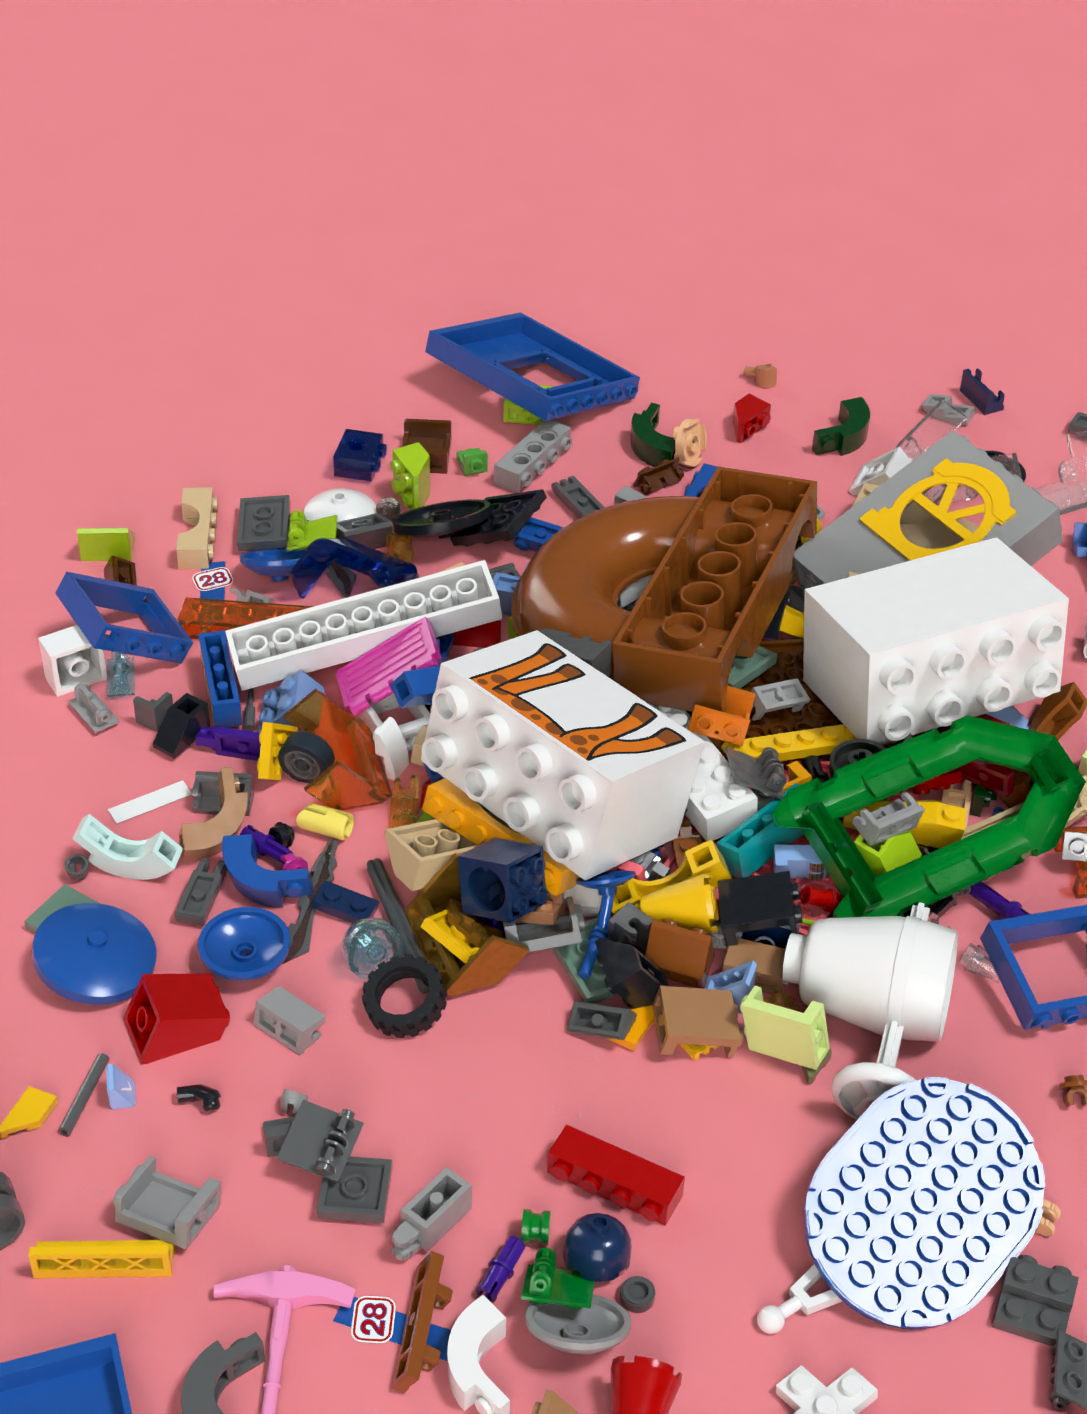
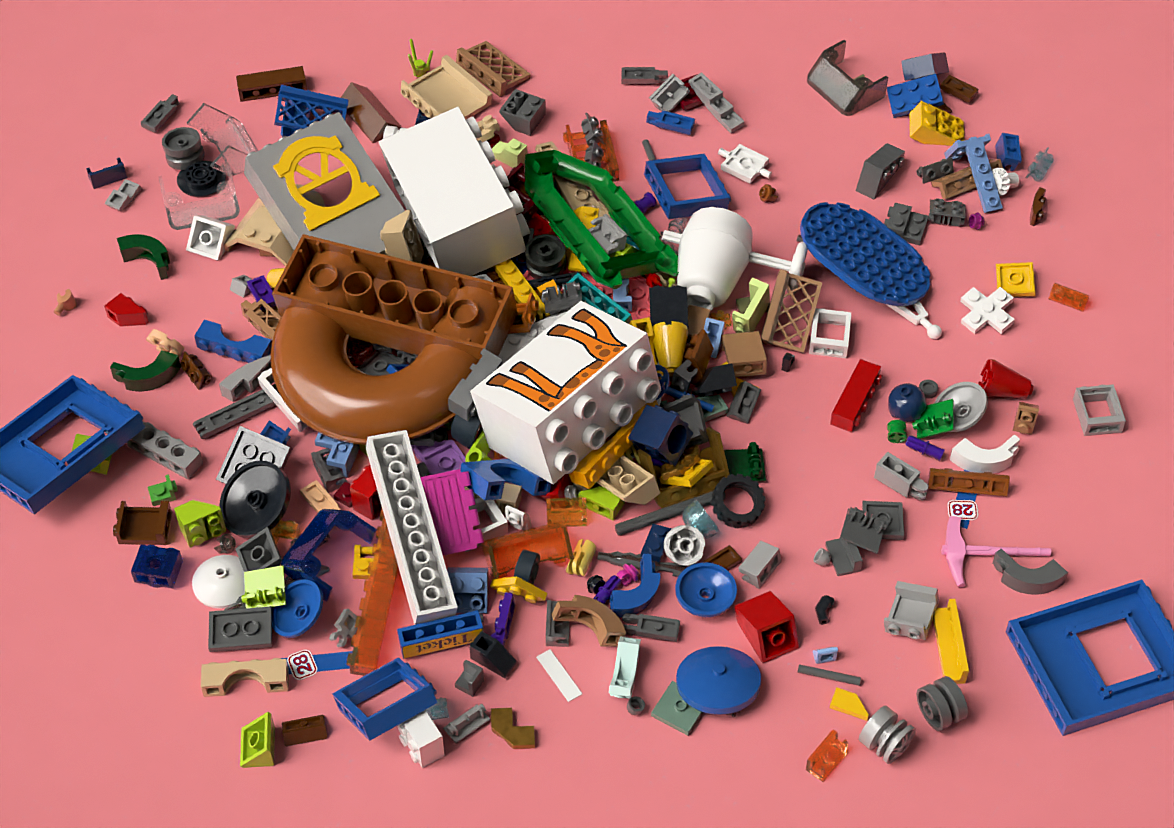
camera: 90 degrees left, 10 degrees up
none -> dark grey wheel [162,127,204,170]
none -> pearl gold tile [491,707,535,749]
none -> white cylinder [664,525,705,566]
none -> reddish brown tile [701,545,742,571]
none -> dark green hinge [724,442,766,482]
none -> medium nougat fence [761,269,822,354]
none -> black tile [781,352,795,372]
none -> white window [809,308,851,358]

